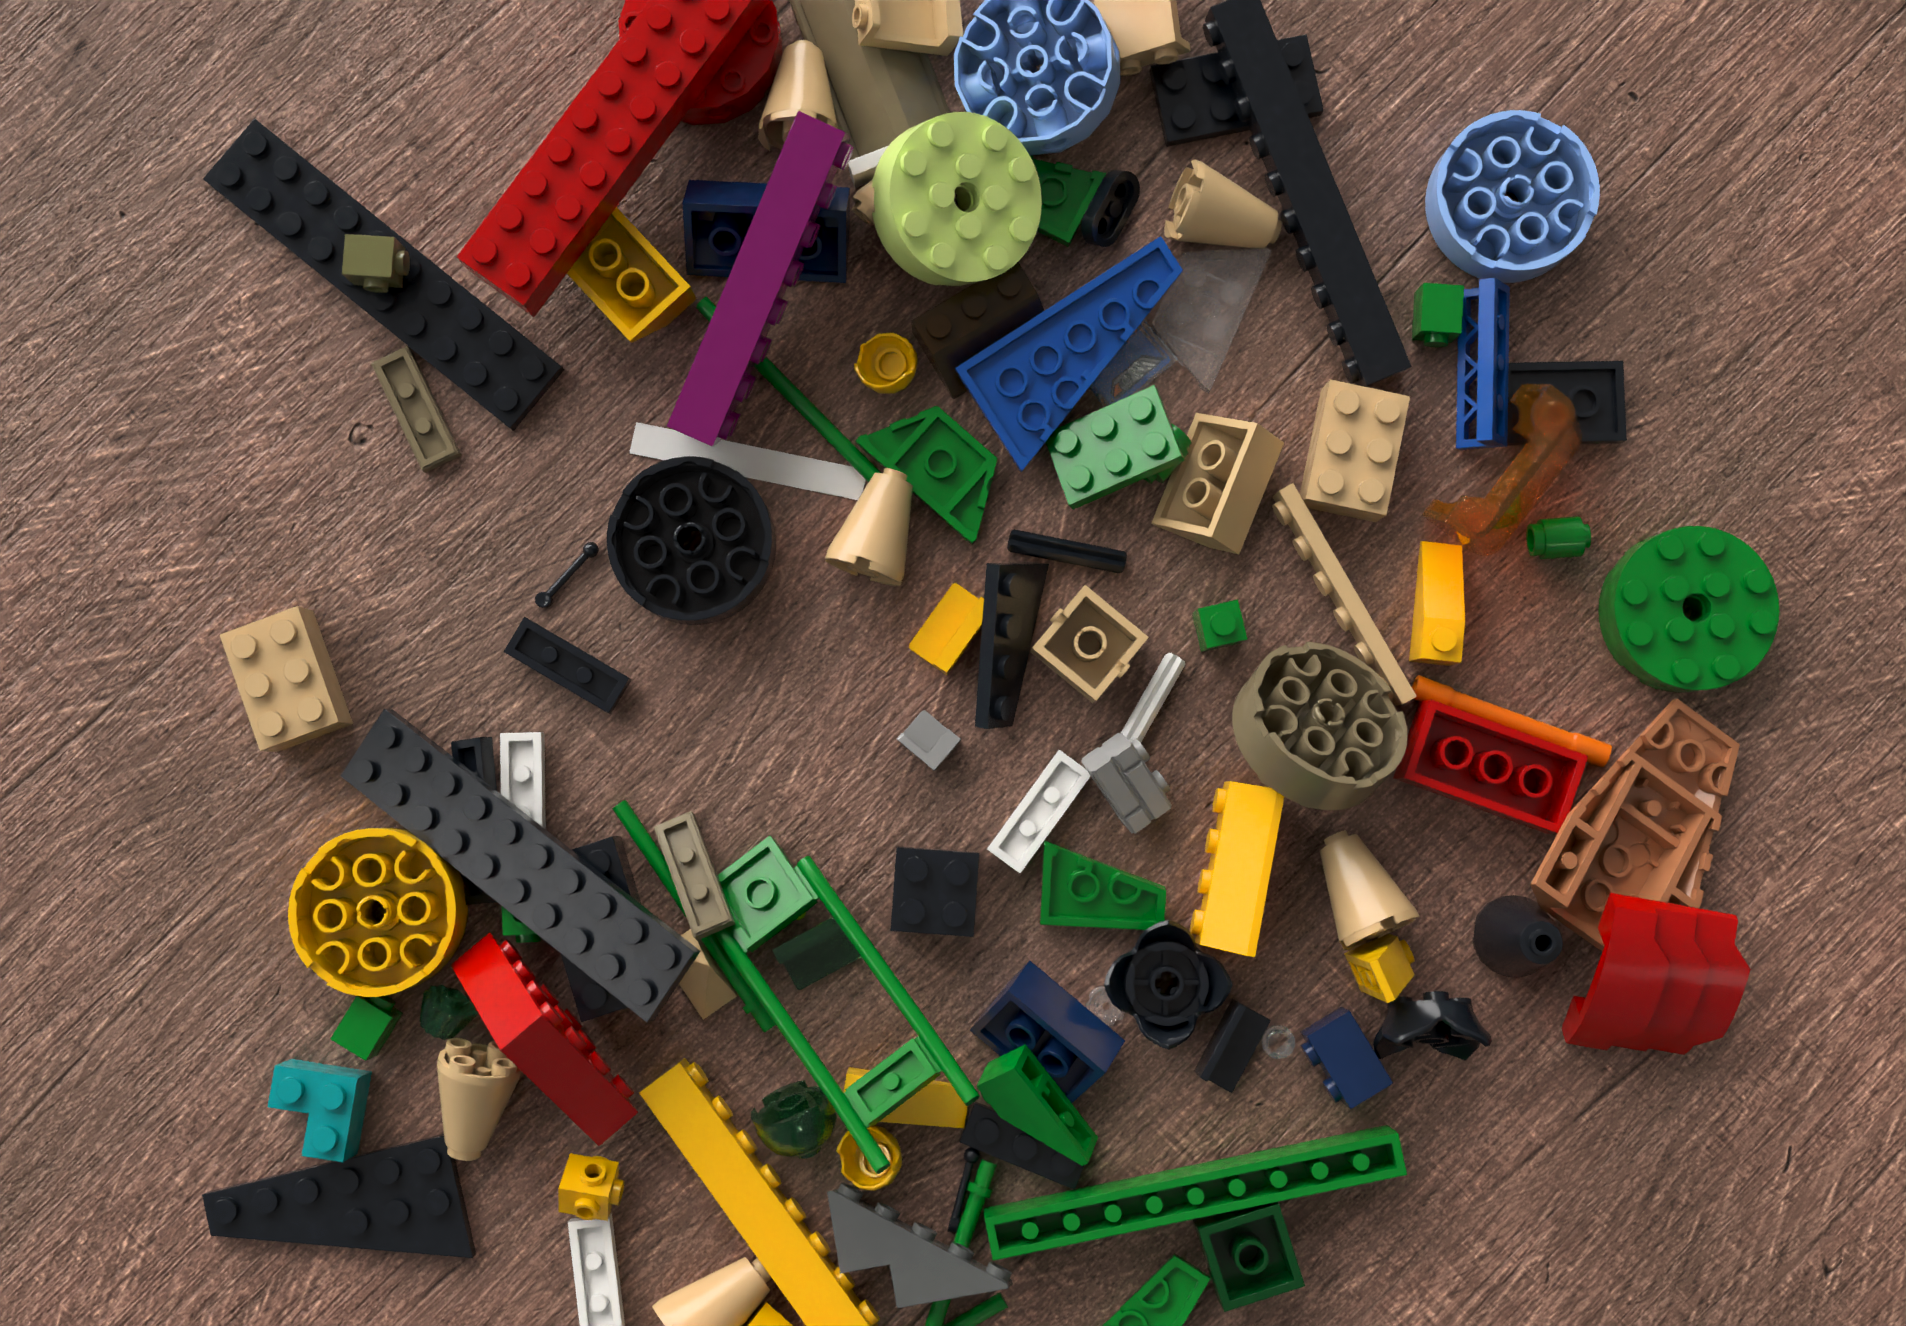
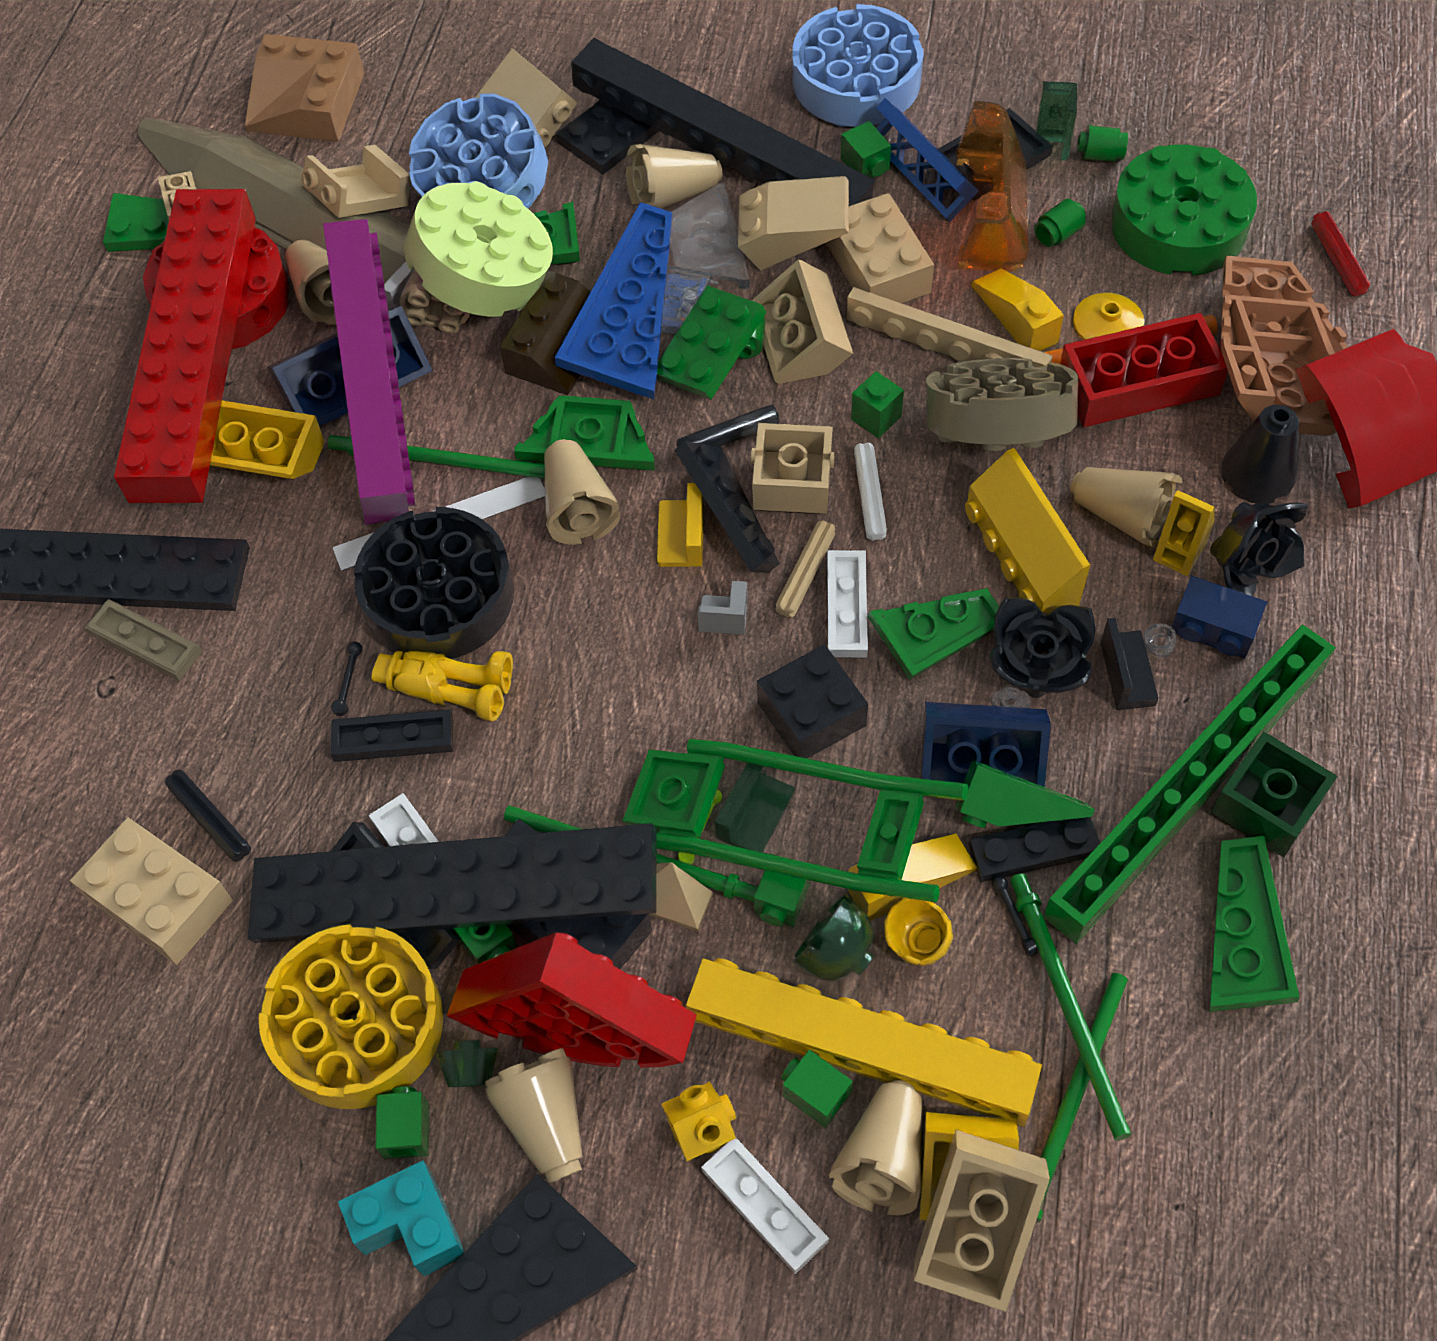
camera: 30 degrees left, 25 degrees down
olive brick [342,234,410,293] -> none
dark tan tile [654,811,735,941] -> none
dark grey slope [827,1183,1013,1308] -> none
yellow hair [854,332,918,394] -> none
black plate [1081,170,1140,247] -> none
light grey brick [1081,733,1172,834] -> none
none -> black axle [165,769,251,862]
none -> yellow piece [371,651,513,722]
none -> tan slope [738,176,849,271]
none -> green brick [754,853,811,927]
none -> tan axle [776,520,835,618]
none -> green brick [781,1049,853,1129]
none -> clear green panel [1035,81,1077,160]
none -> yellow dish [1073,293,1144,340]
none -> green brick [1077,125,1128,163]
none -> red axle [1311,211,1370,297]

